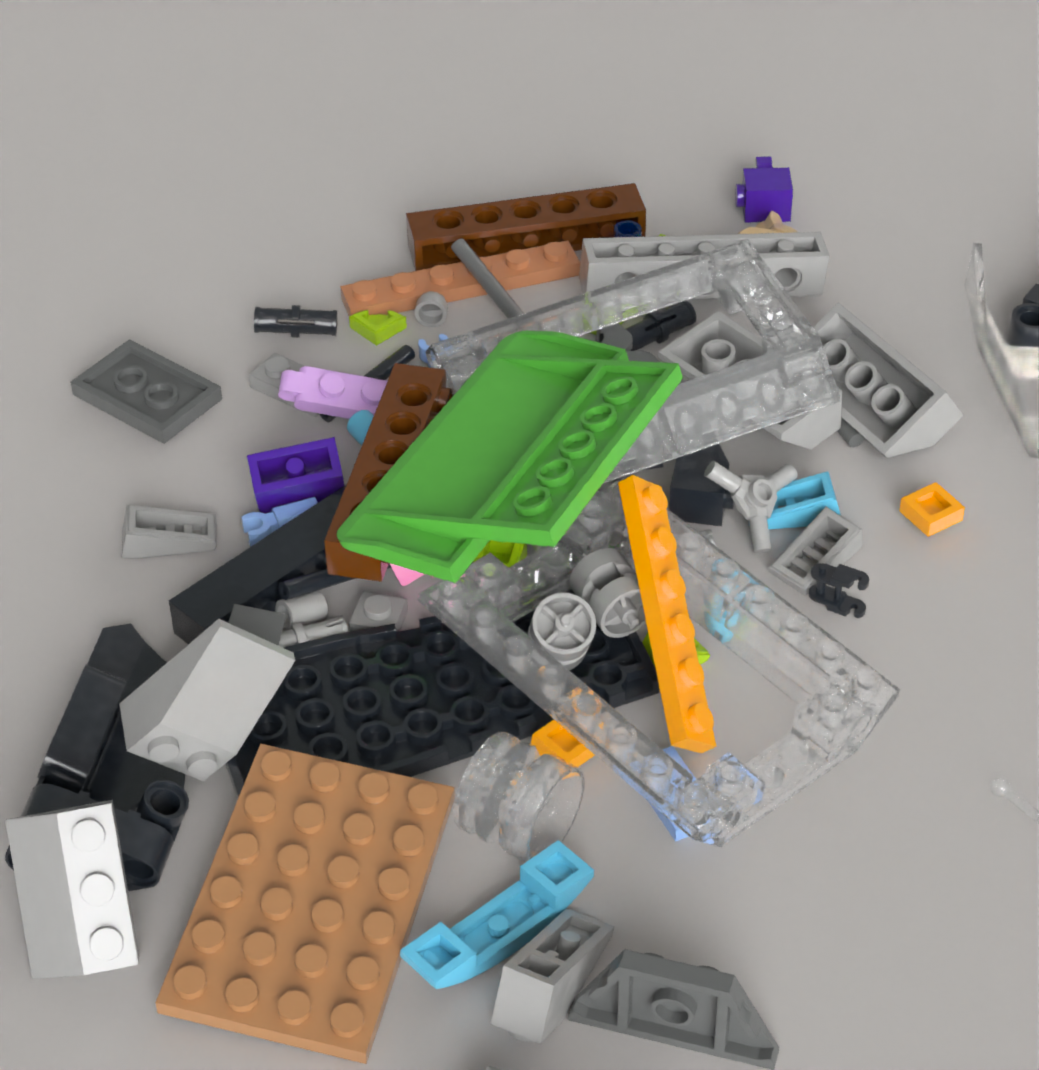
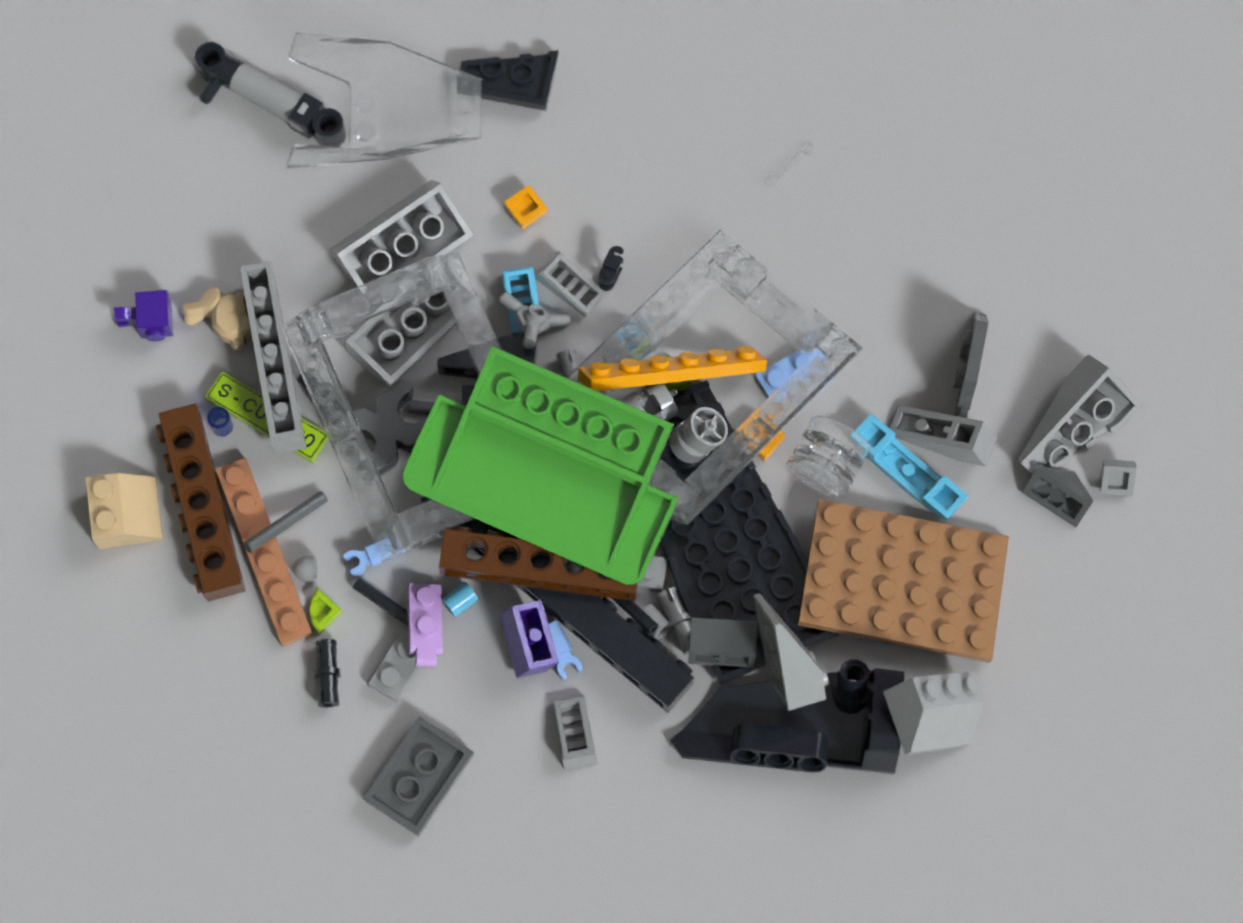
camera: 95 degrees left, 30 degrees up
none -> tan slope [85,473,163,549]

